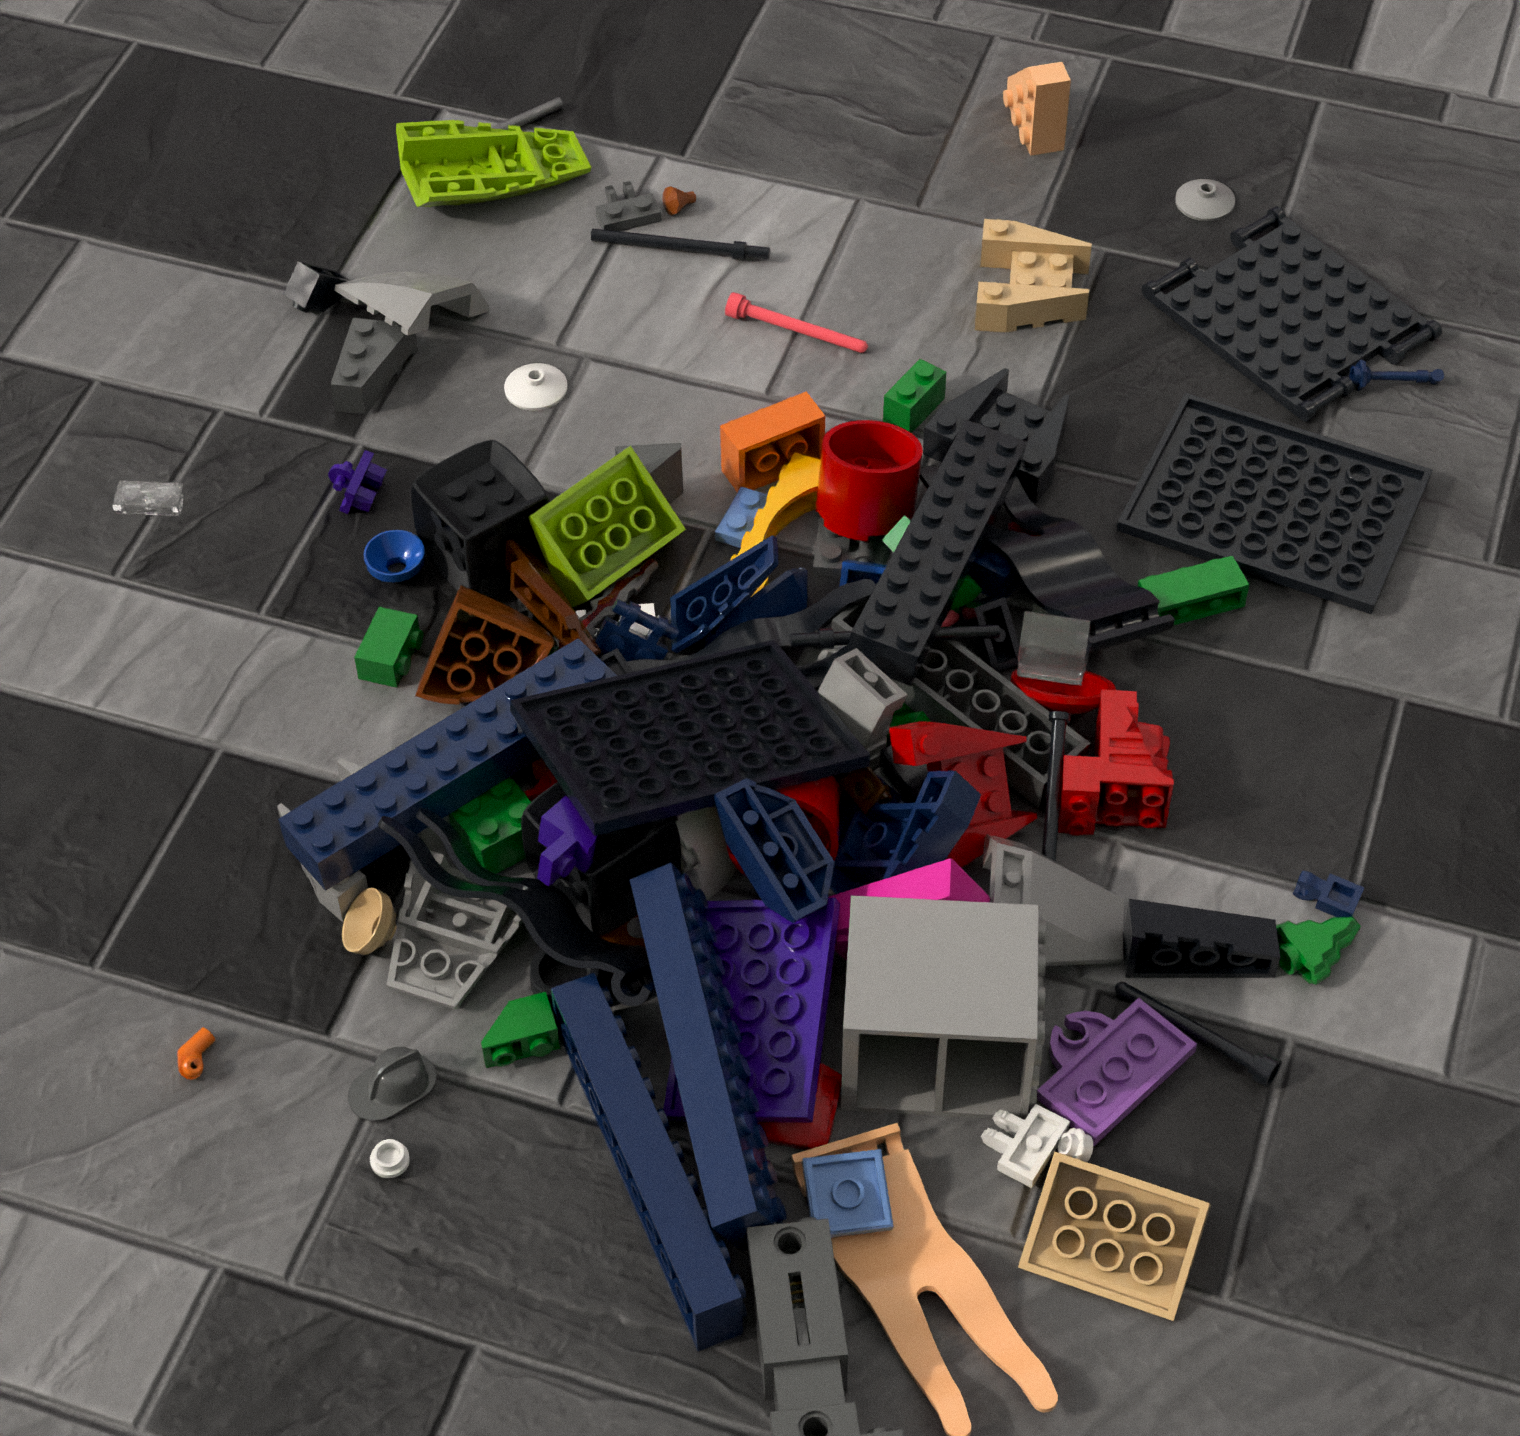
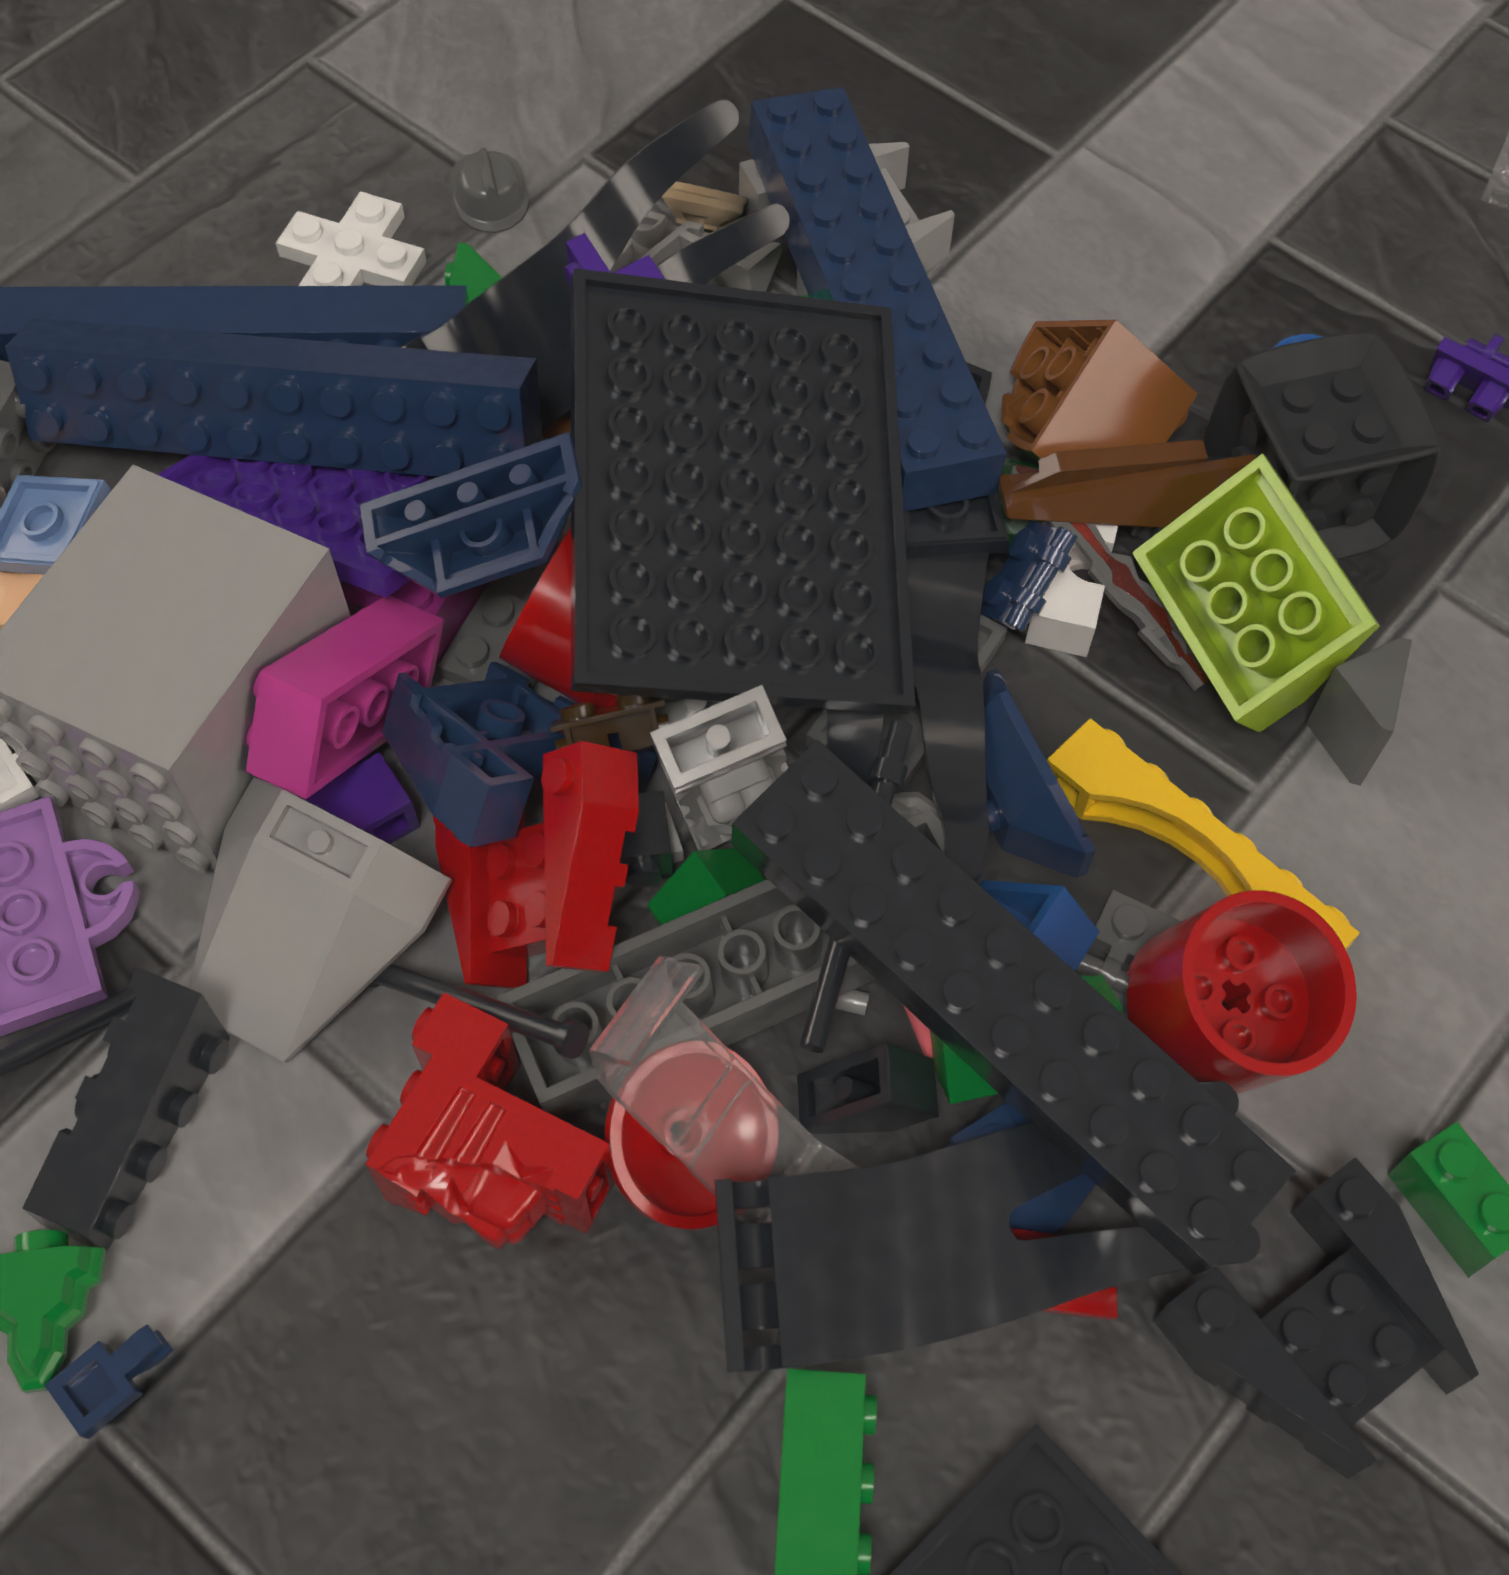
camera: 110 degrees right, 10 degrees up
orange arm [177,1027,215,1080] -> none
green brick [354,607,423,688] -> none
white plate [370,1139,410,1178] -> none
dark blue wedge [670,535,779,654] -> none
medium blue plate [715,487,767,548] -> none
orange brick [720,391,826,493] -> none
none -> white plate [276,191,427,286]

